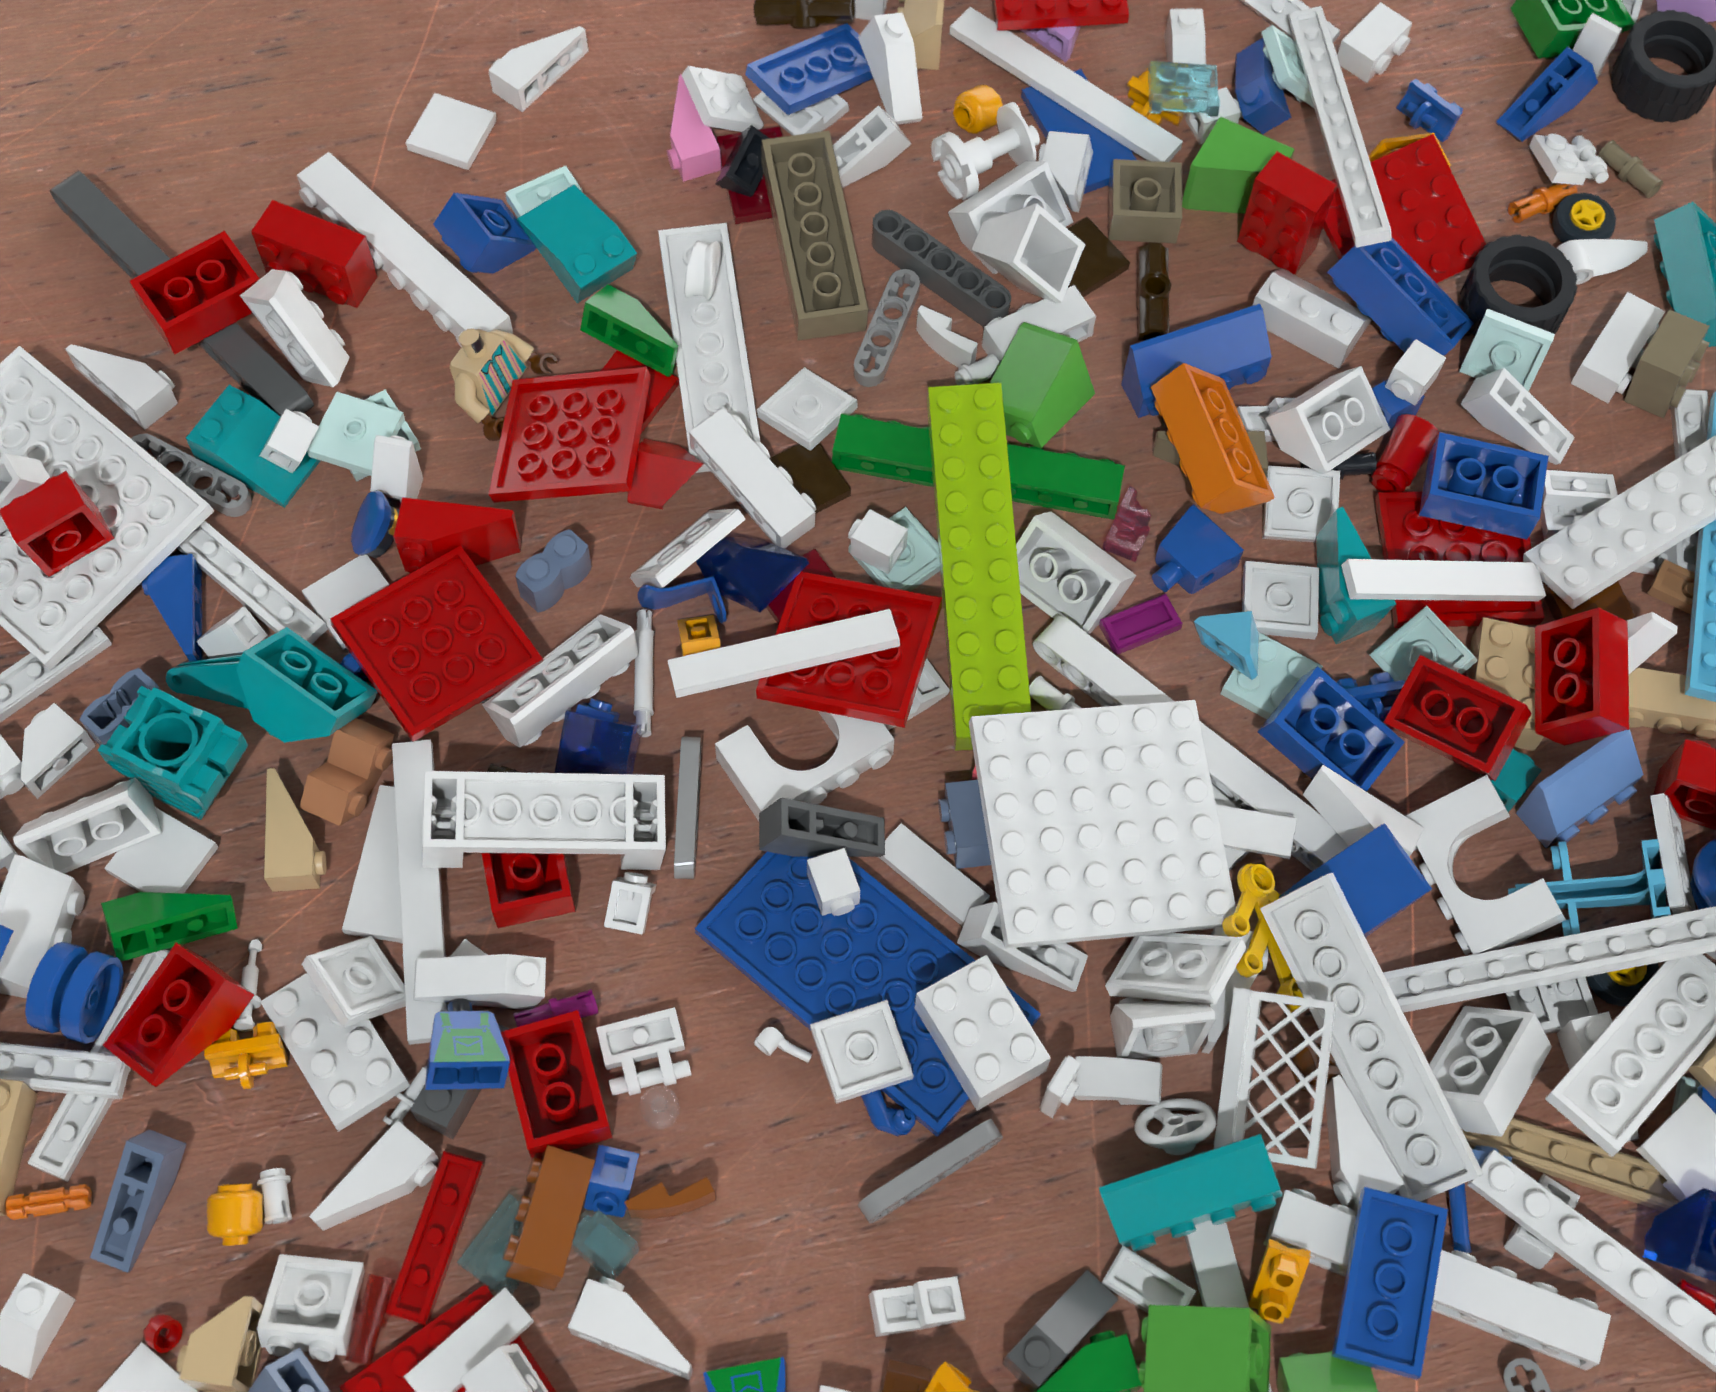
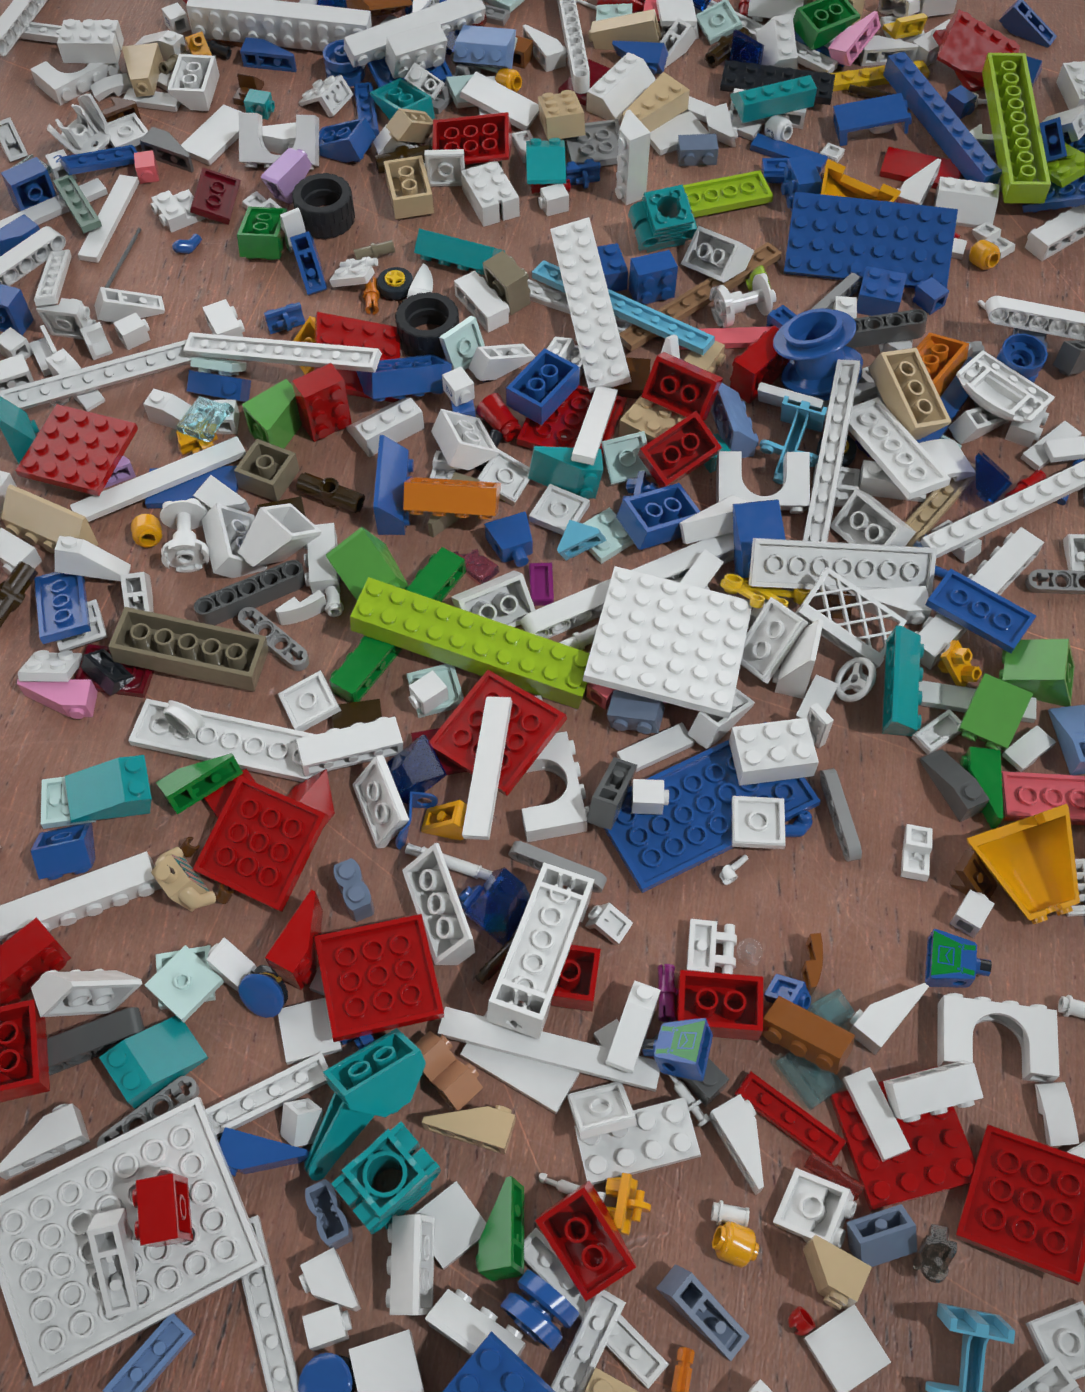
camera: 65 degrees left, 5 degrees down
white brick [260,409,319,473] -> none

